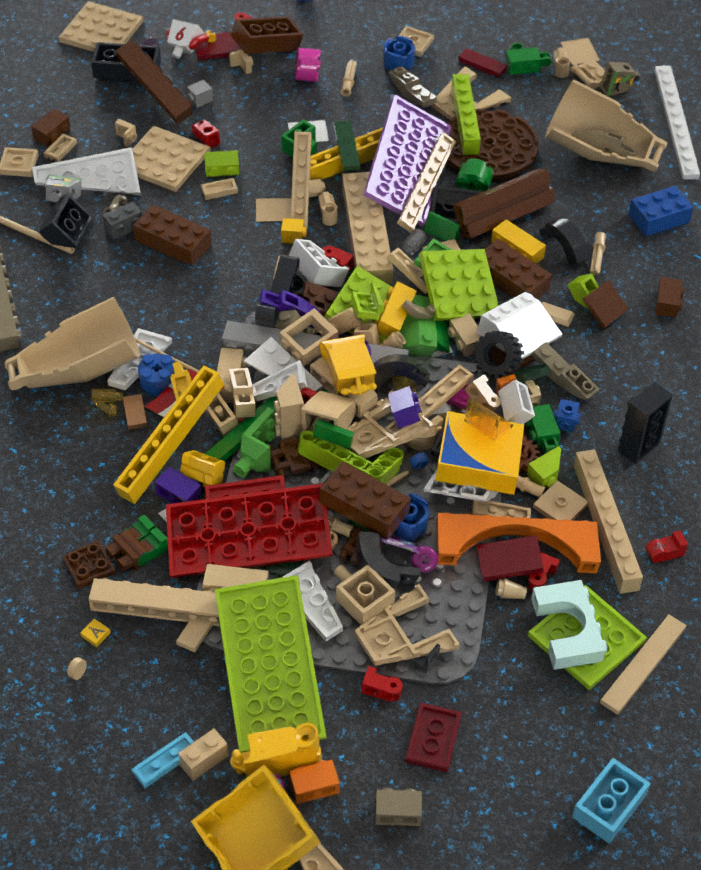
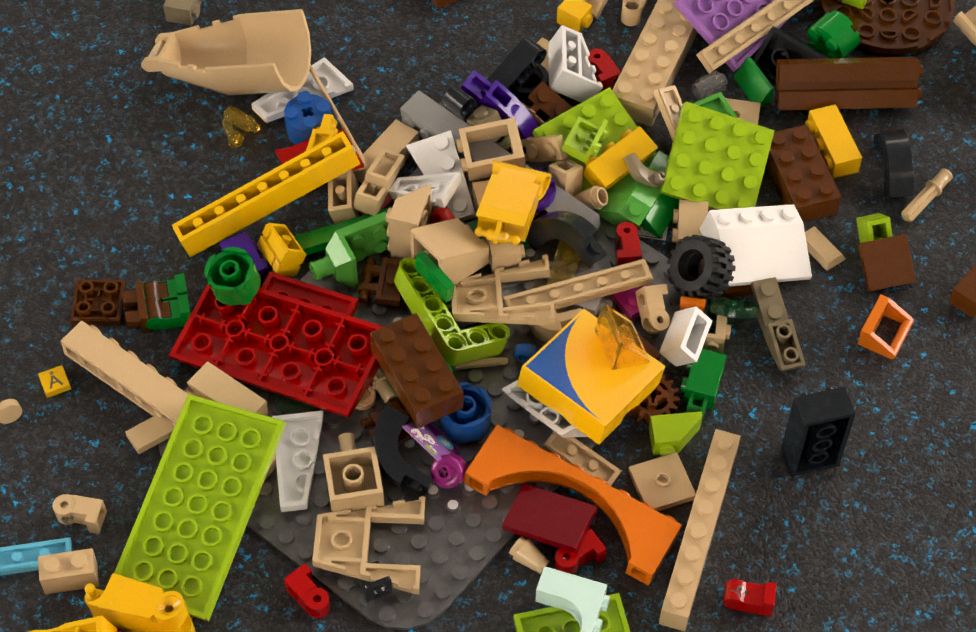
camera: 30 degrees right, 5 degrees up
medium nougat tile [123,394,147,430] -> none
brick [388,386,422,429] -> none
tan pin [516,475,545,498] -> none
blue brick [554,399,581,432] -> none
none -> tan leg [52,494,107,534]
none -> green brick [204,247,261,305]
none -> red leg [615,222,642,266]
none -> orange tile [857,294,914,359]

